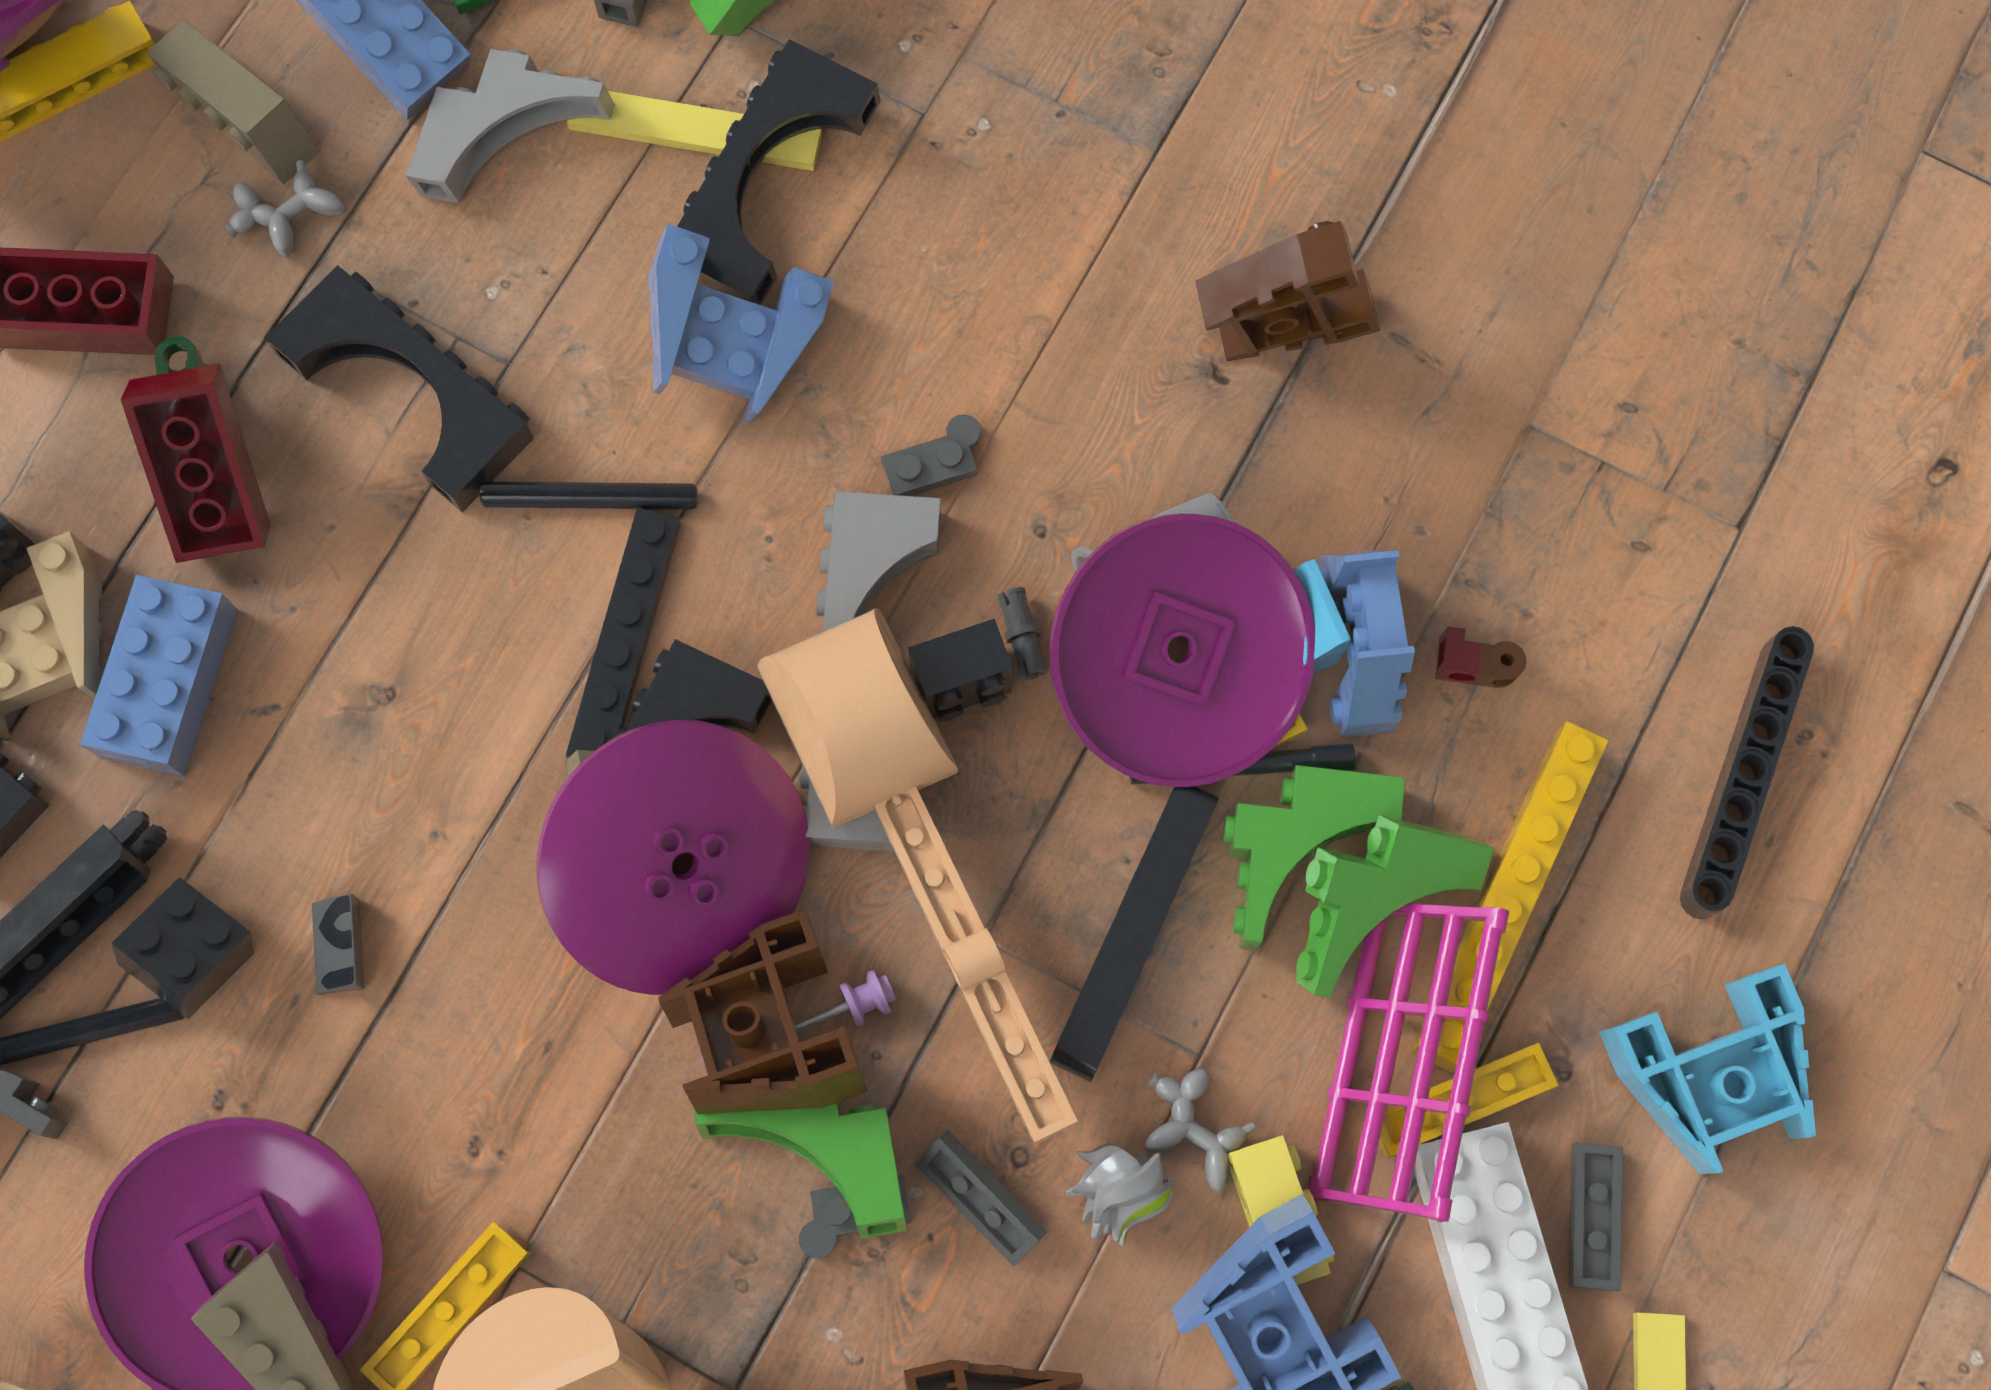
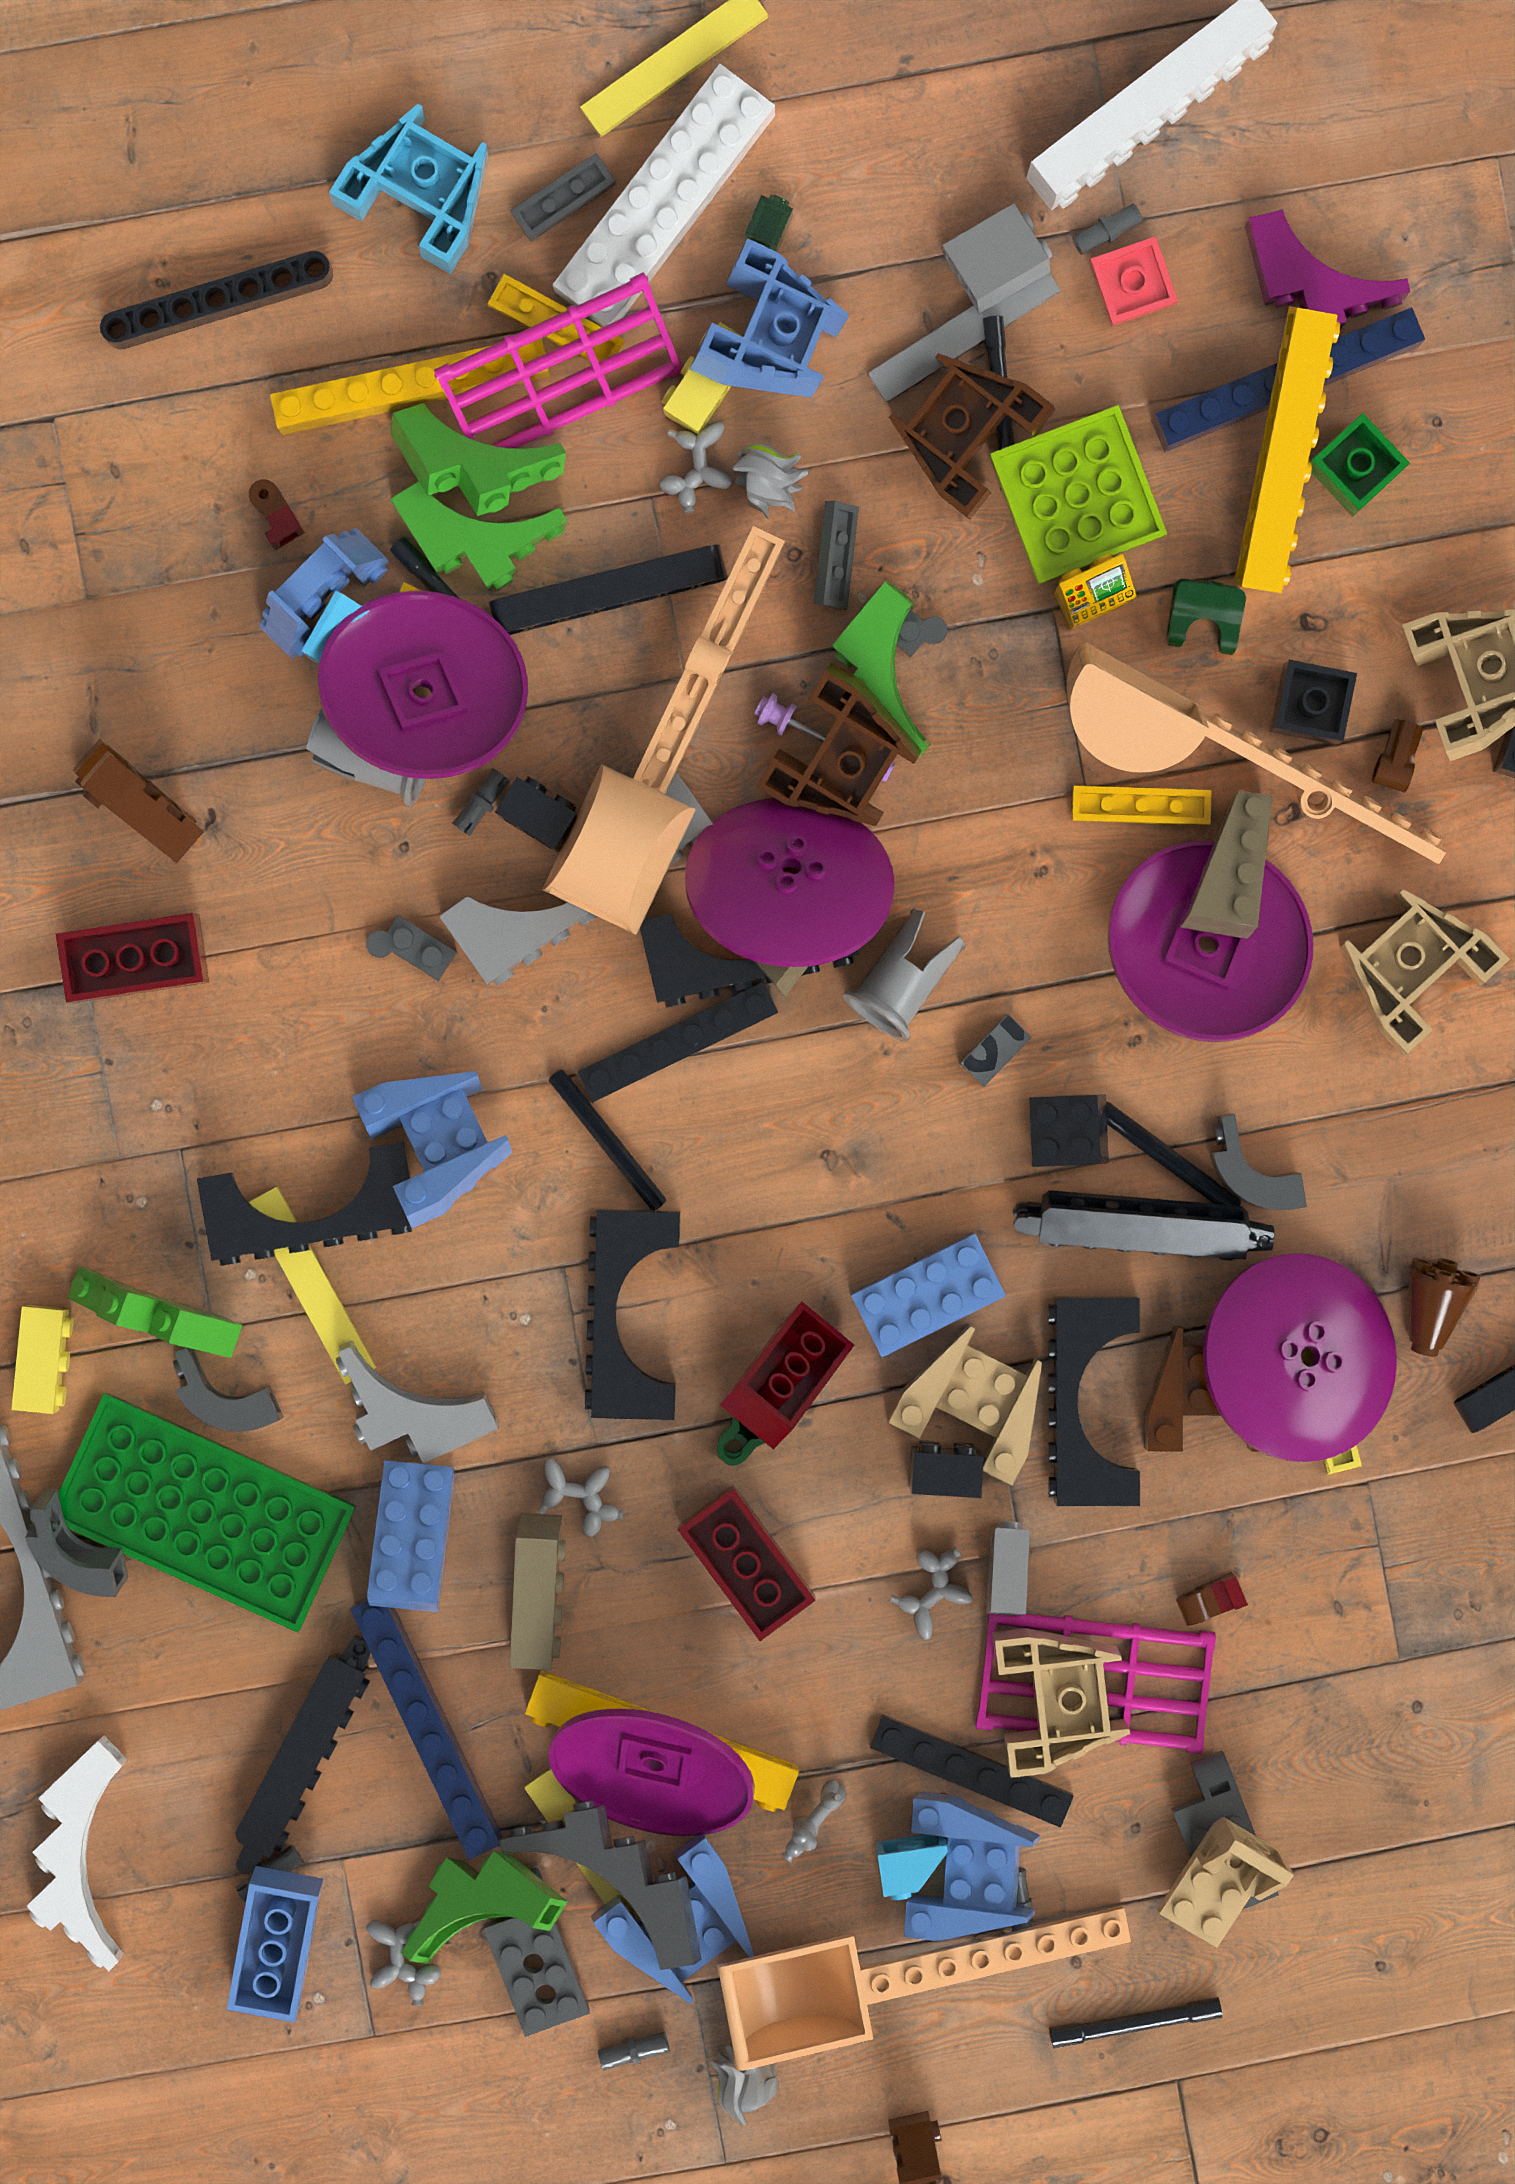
camera: 130 degrees left, 15 degrees up
none -> dark red brick [56,913,209,1003]
none -> light grey piece [843,908,966,1042]

